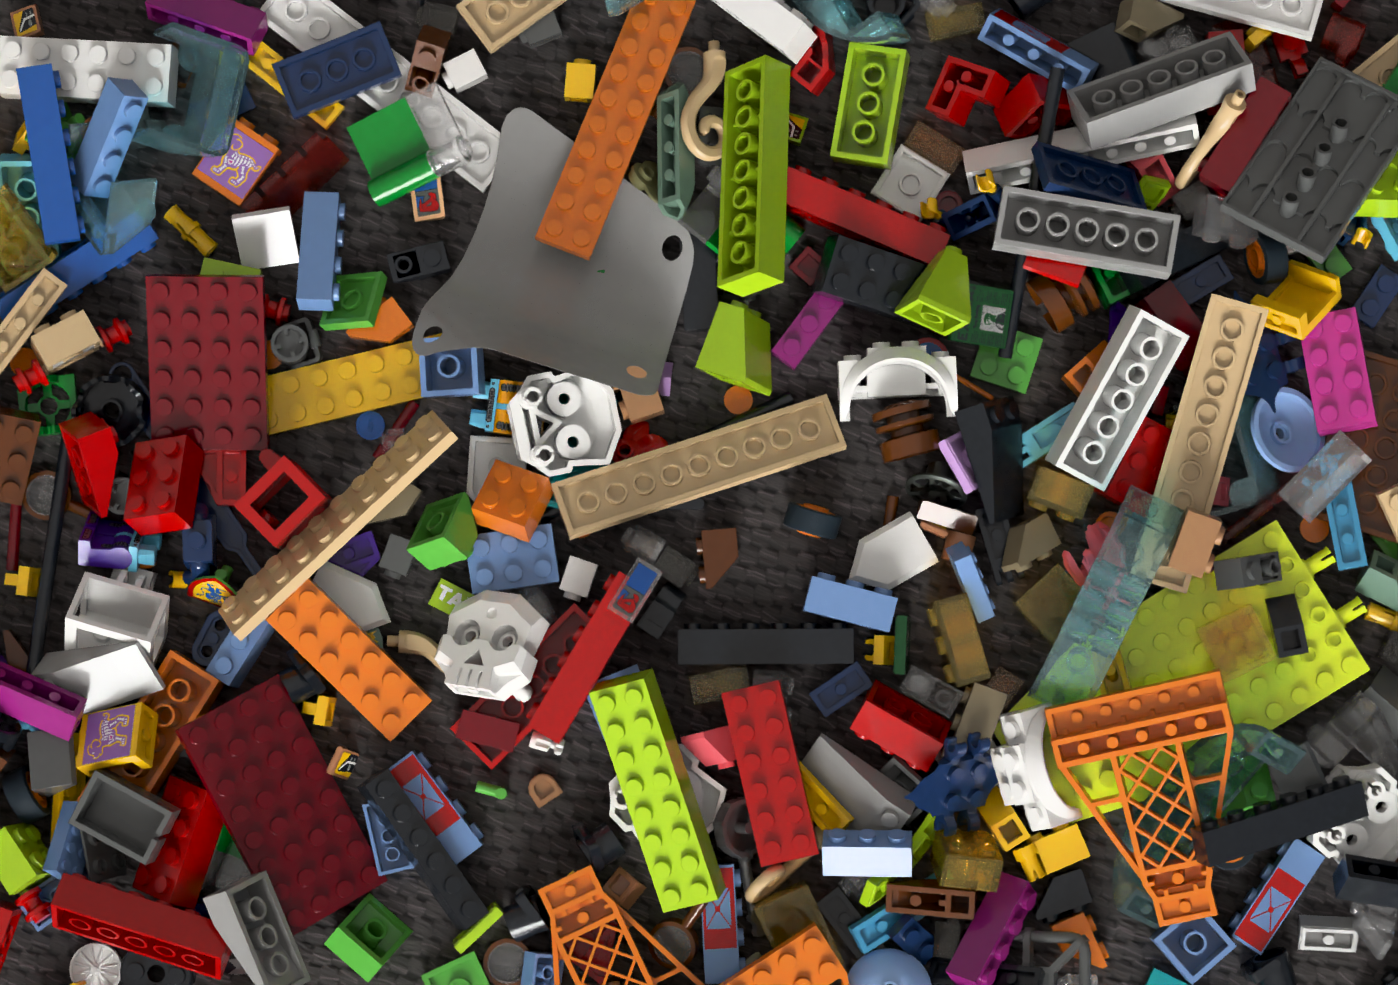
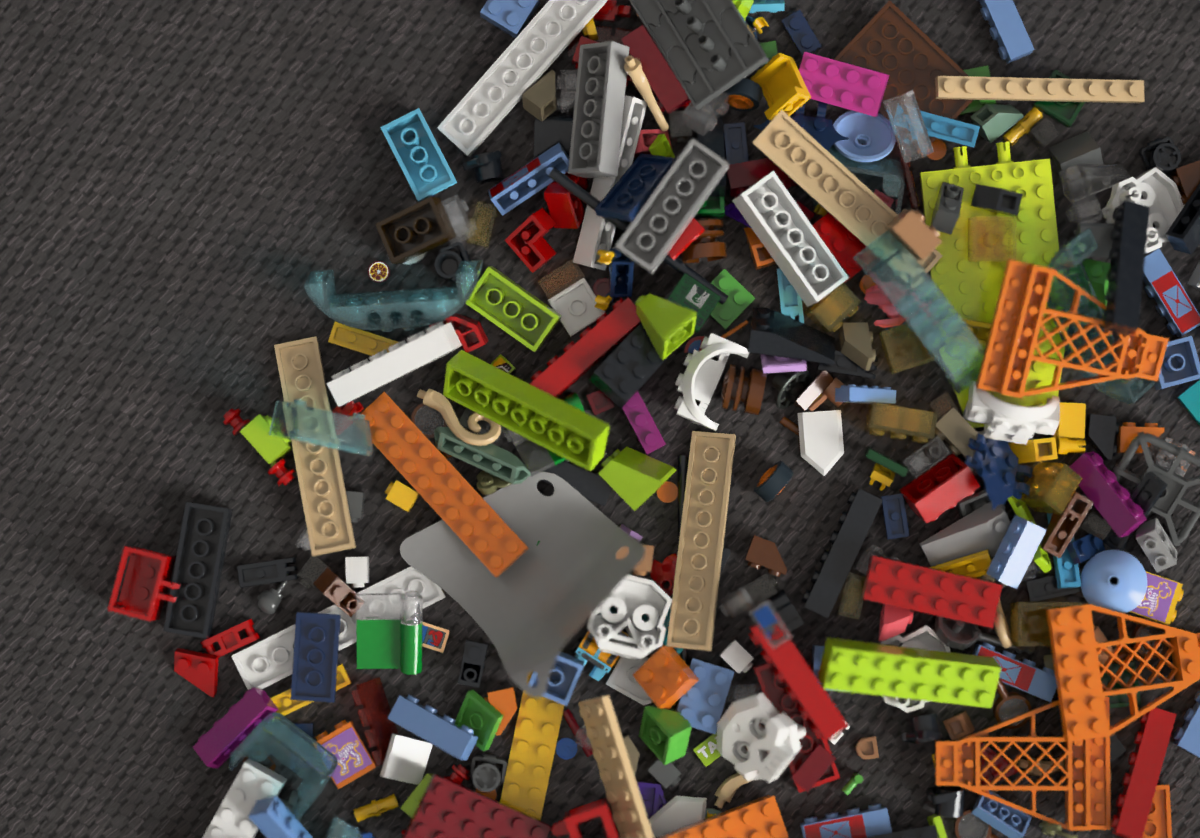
camera: 65 degrees left, 0 degrees up
medium blue brick [802,572,898,633] -> none

